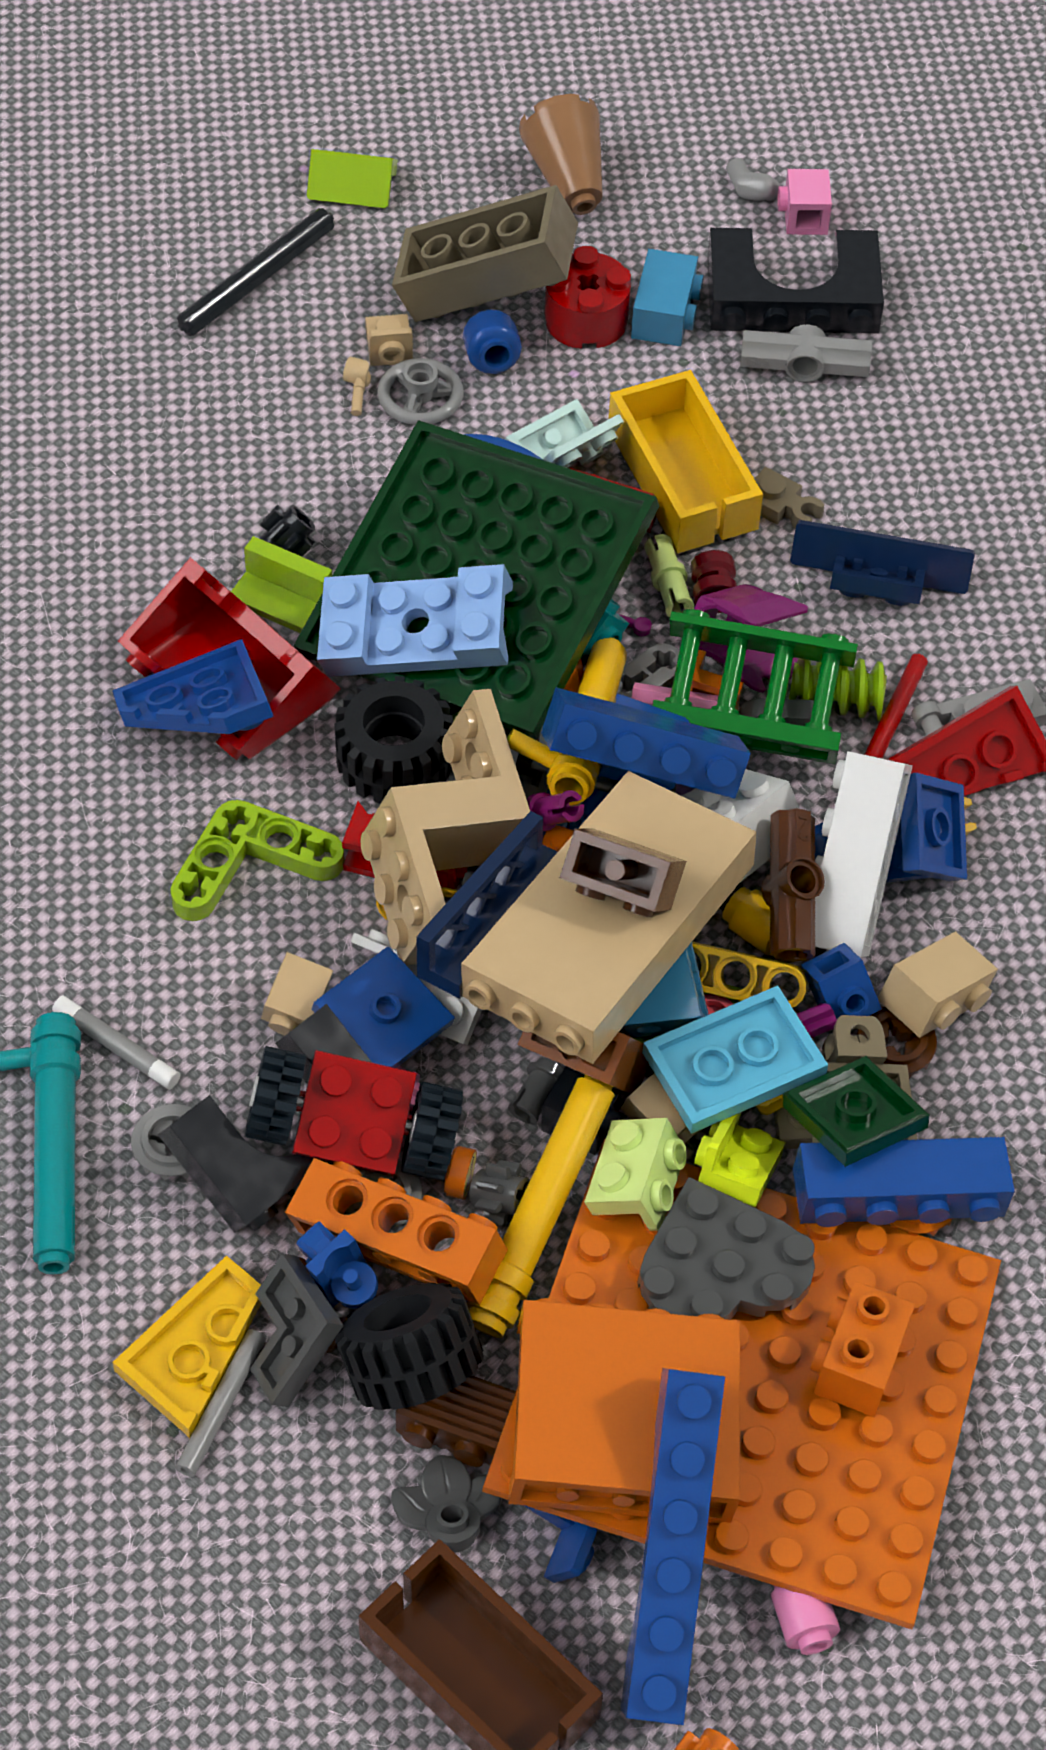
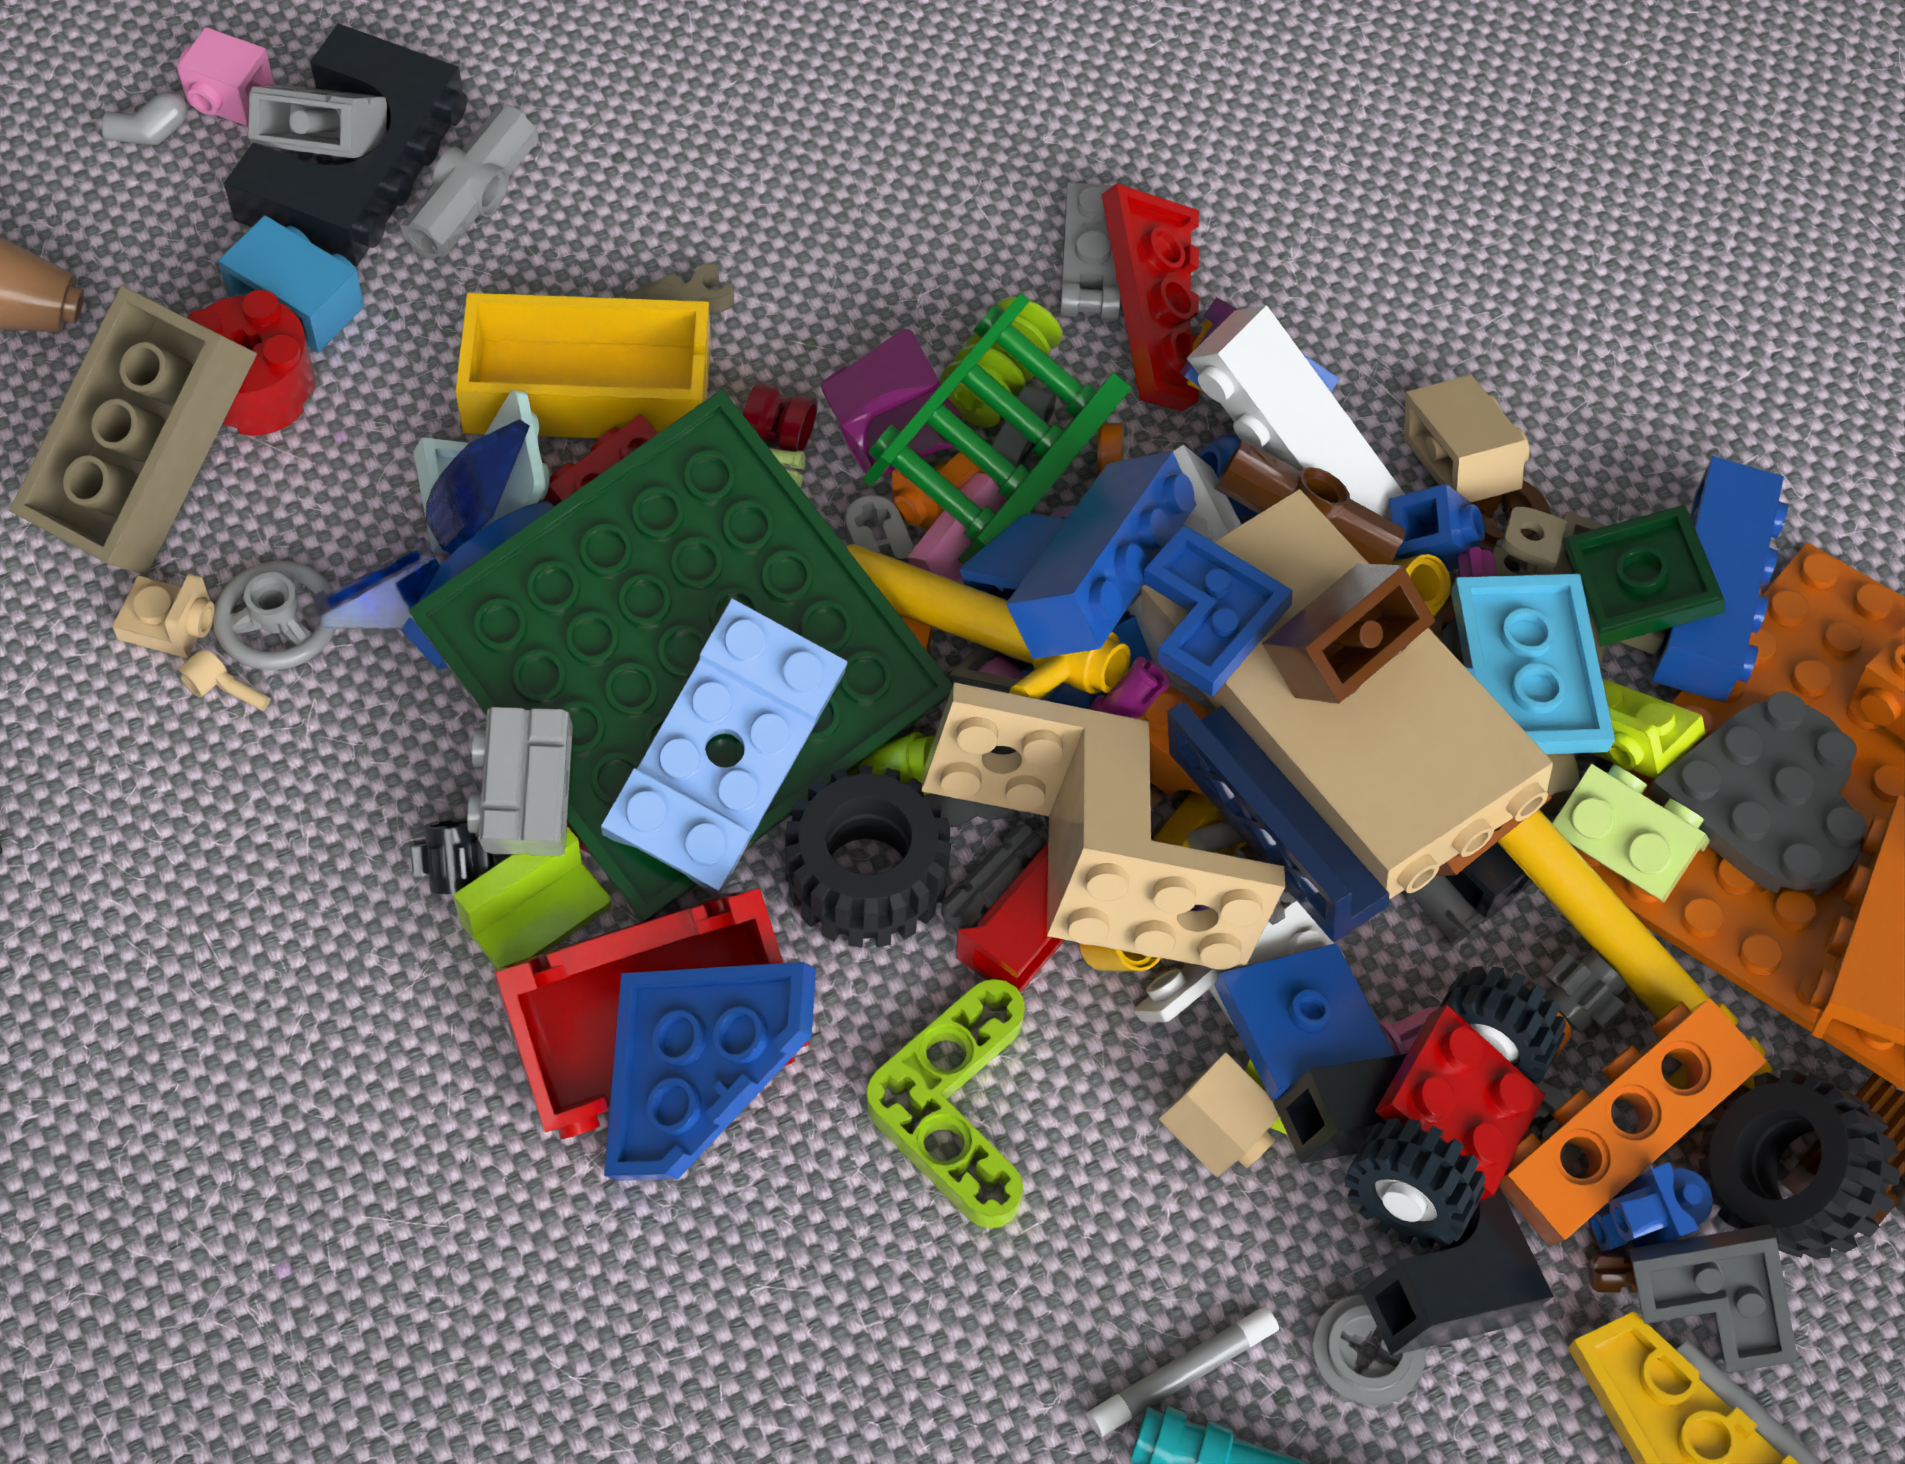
camera: 70 degrees left, 5 degrees up
blue head [462,309,522,374] -> none
dark blue bracket [790,520,975,606] -> none
red bar [864,654,928,759] -> none
none -> light grey brick [248,85,387,158]
none -> clear blue slope [313,536,440,629]
none -> clear blue slope [425,419,530,555]
none -> light grey brick [467,707,573,856]
none -> orange tile [1097,423,1124,476]
none -> blue plate [1144,525,1293,697]

